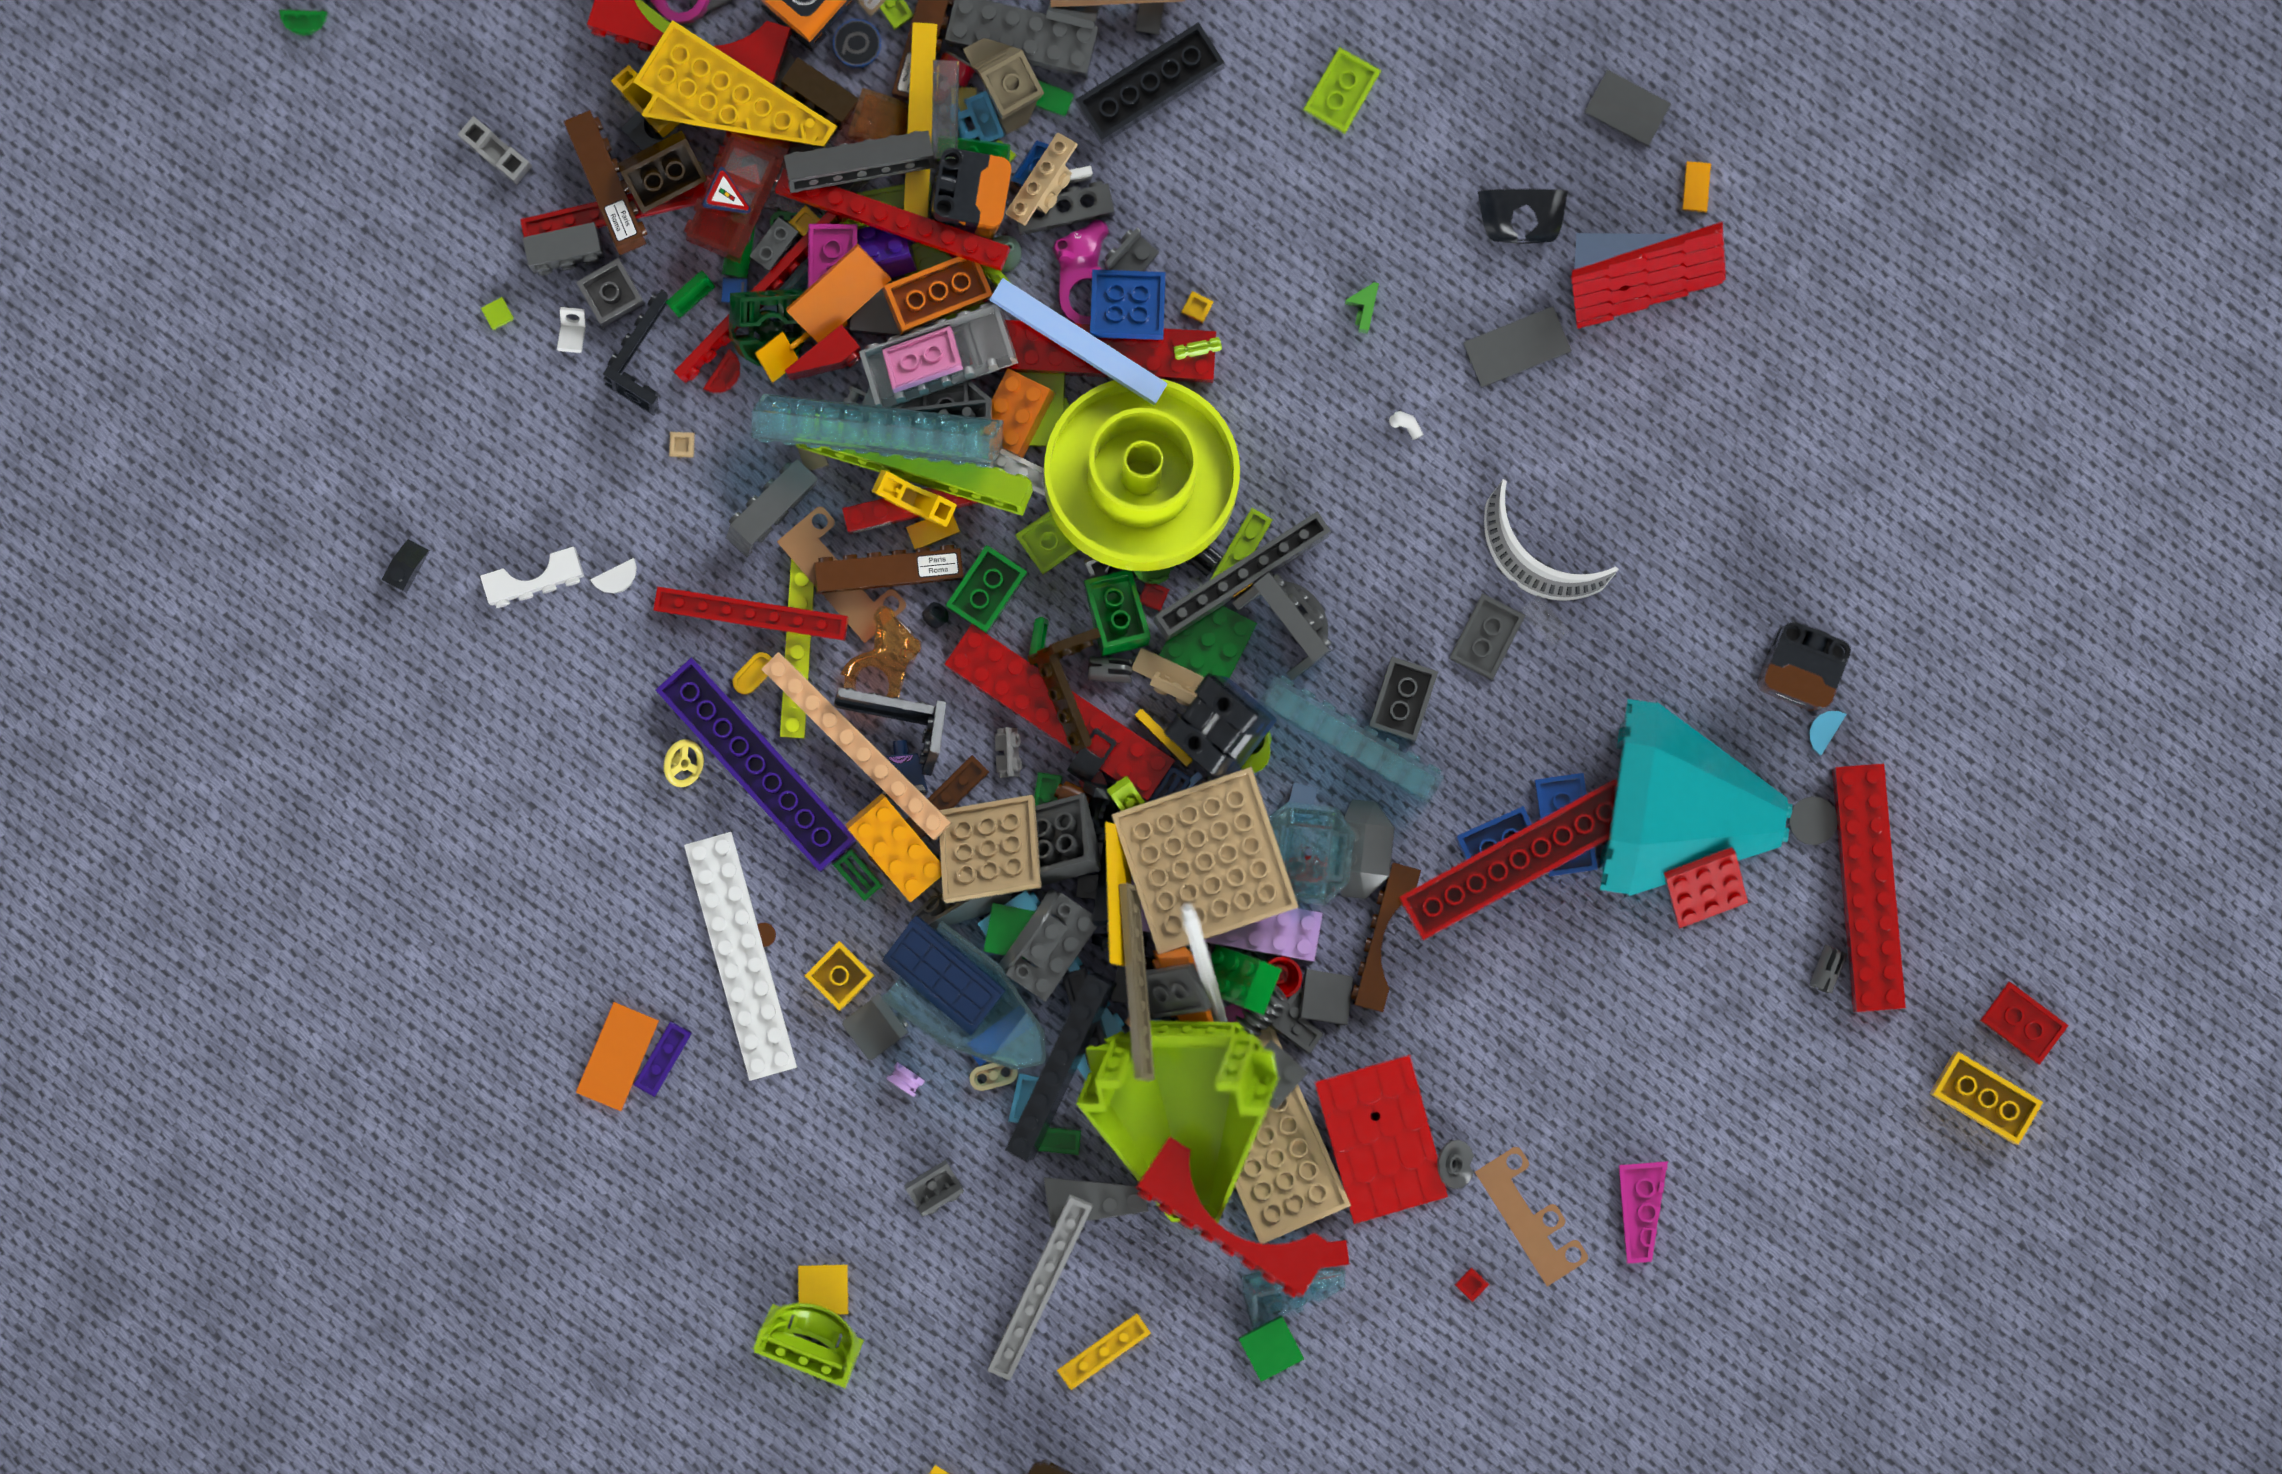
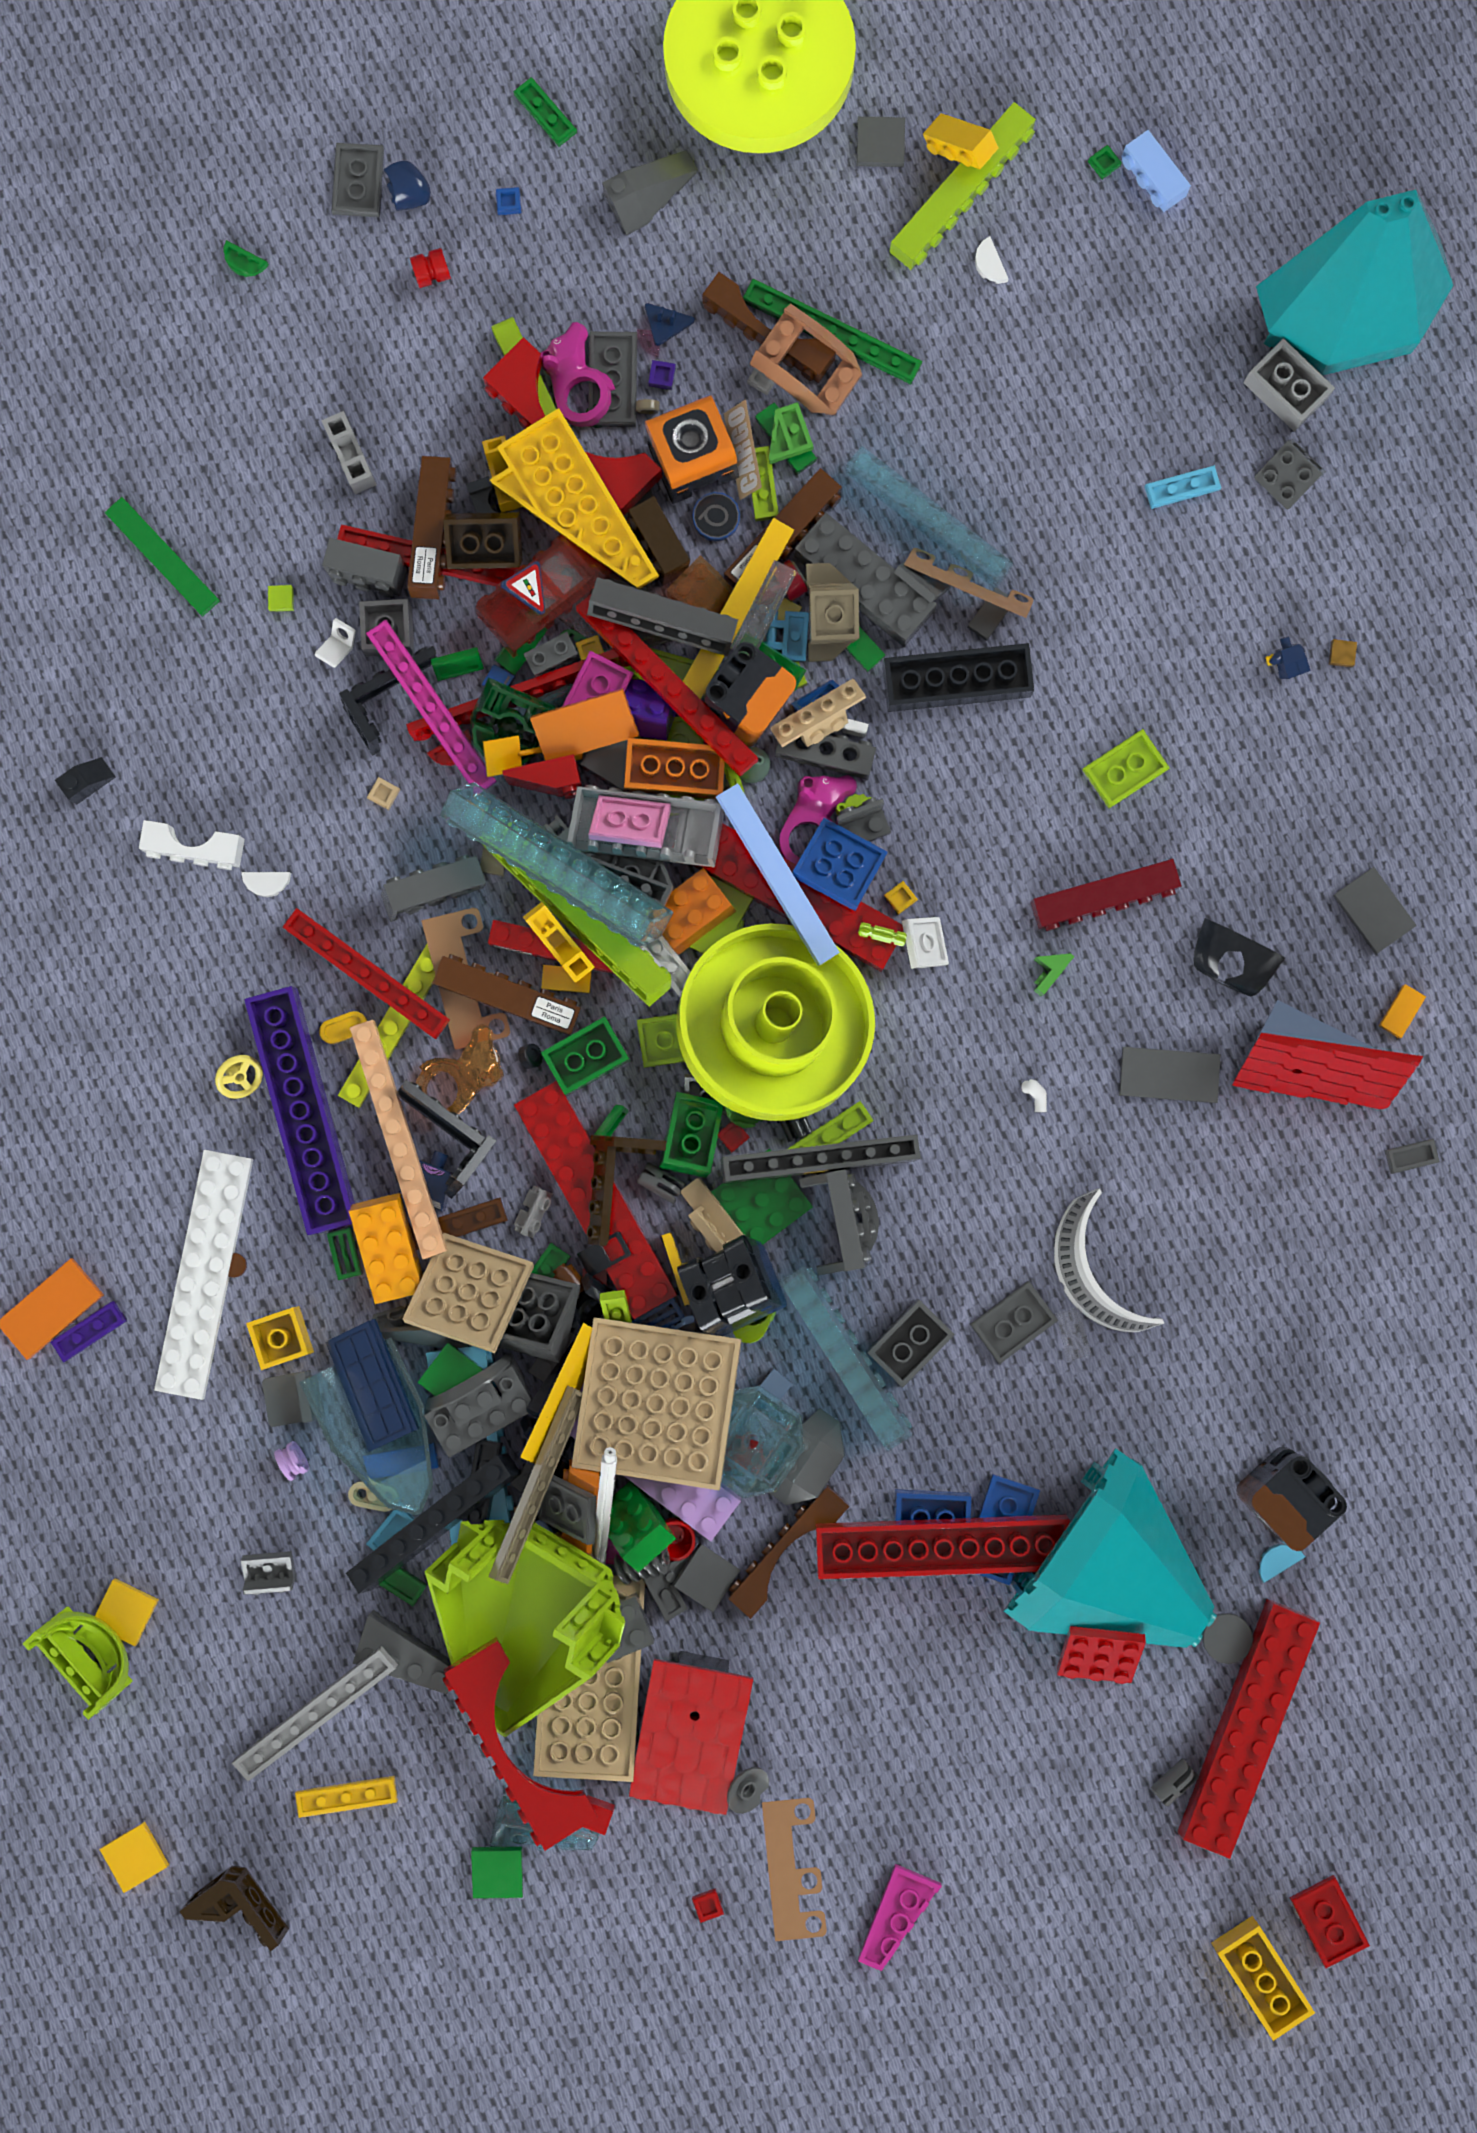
camera: 30 degrees right, 0 degrees up
none -> green tile [104,497,220,617]
none -> dark pink tile [366,620,497,795]
none -> lime piece [835,794,871,815]
none -> white tile [902,917,949,969]
none -> dark red brick [1030,859,1182,932]
none -> dark grey tile [1384,1139,1440,1174]

